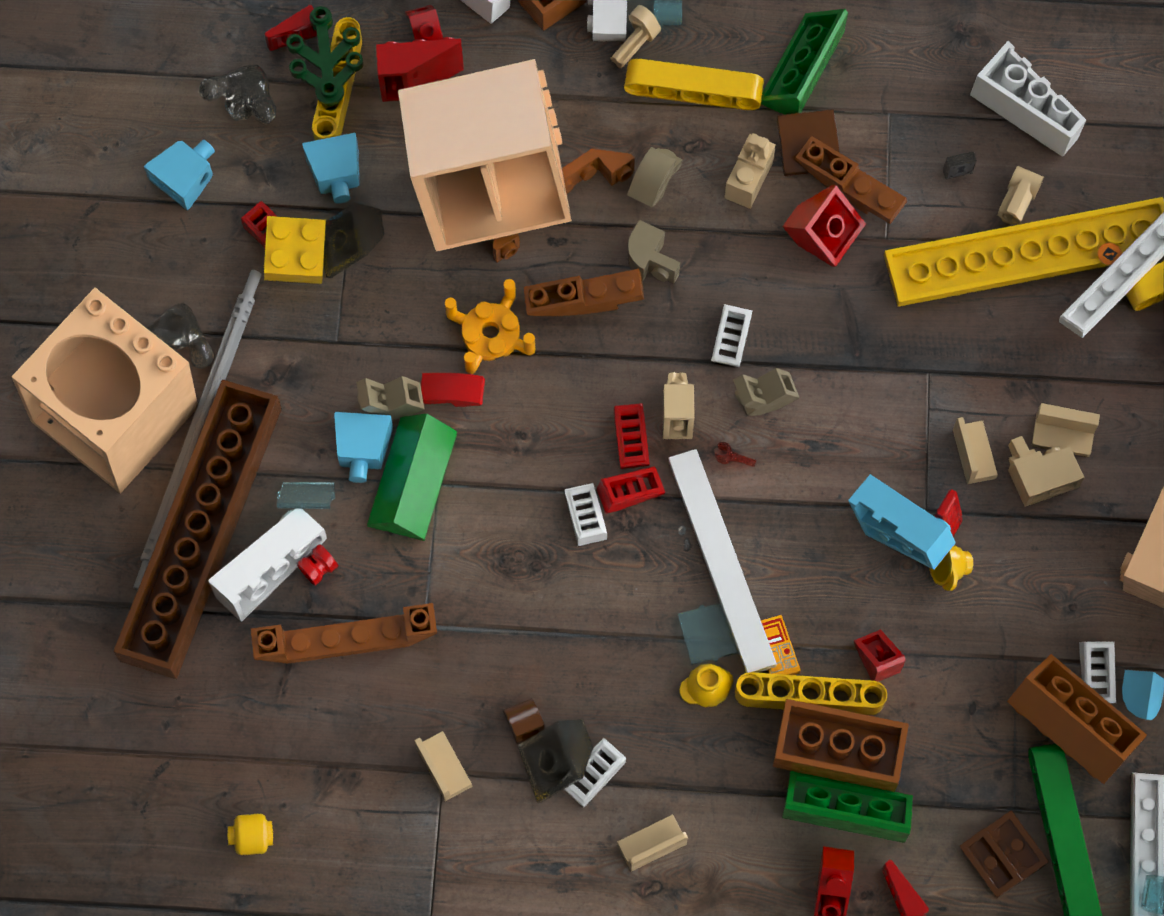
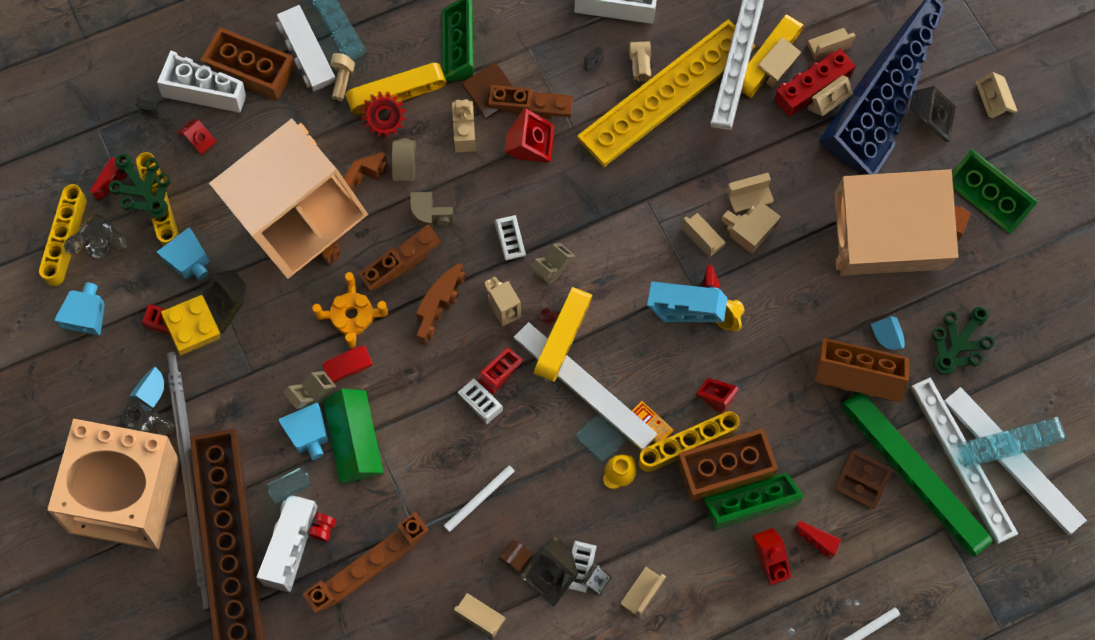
camera: 30 degrees left, 0 degrees up
red slope [376,37,464,102] -> none
red slope [613,403,650,469] -> none
white slope [1079,642,1116,703] -> none
orange sticker [1098,243,1122,265] -> none
none -> yellow beam [39,184,87,287]
none -> medium azure brick [129,367,164,408]
none -> red gear [361,91,406,137]
none -> dark orange slope [416,263,466,345]
none -> white bar [444,465,515,532]
none -> yellow beam [534,287,593,382]
none -> tile [581,563,612,596]

